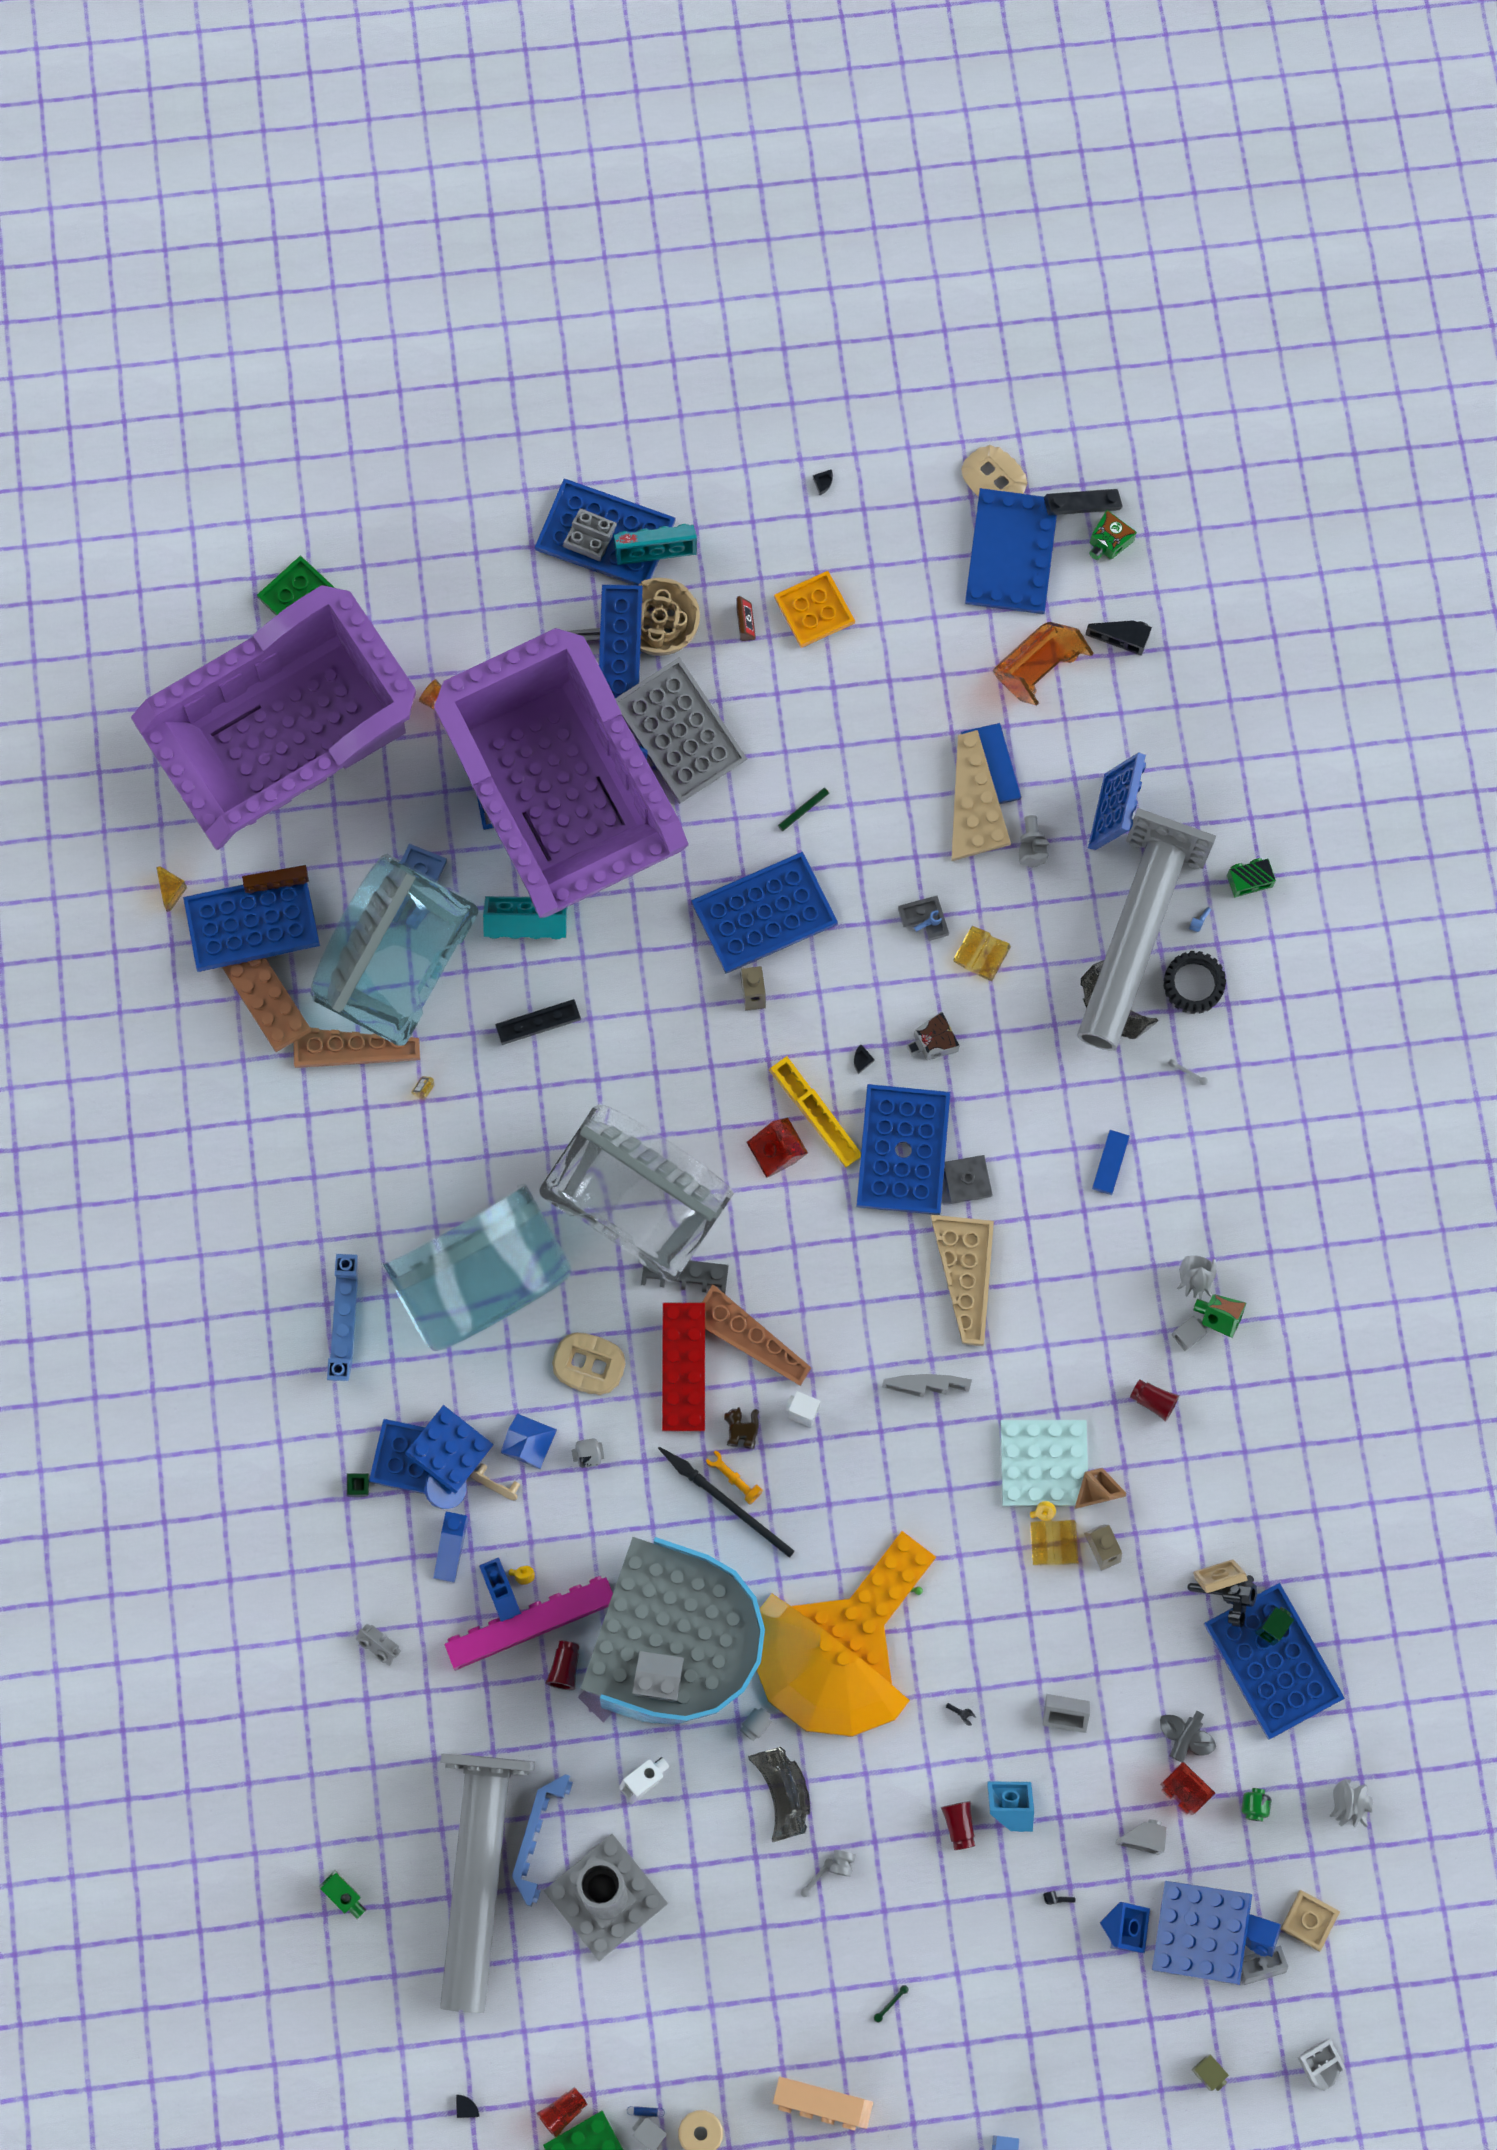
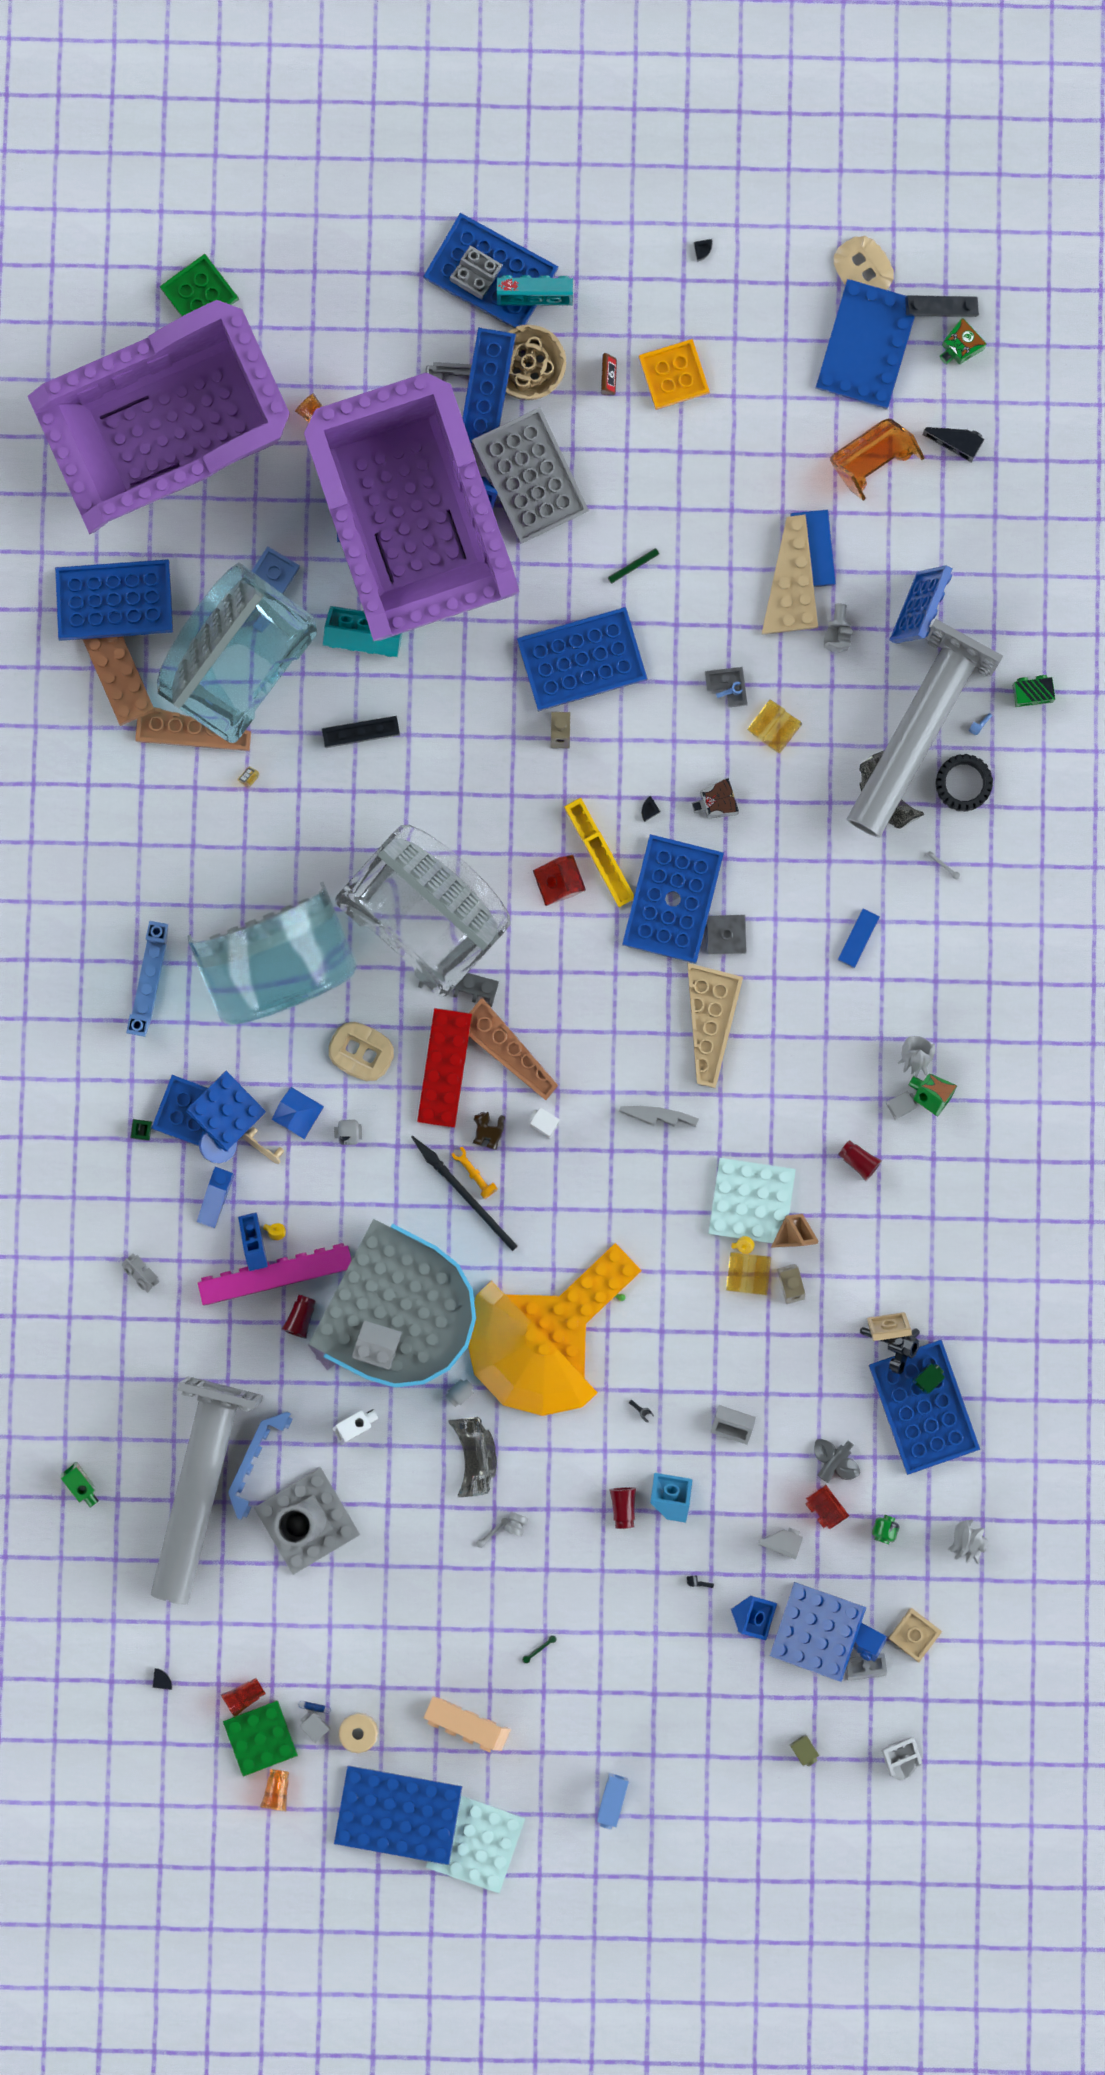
camera: 10 degrees right, 10 degrees up
clear yellow slope [156,866,187,912] -> none
reddish brown piece [242,865,309,893] -> none

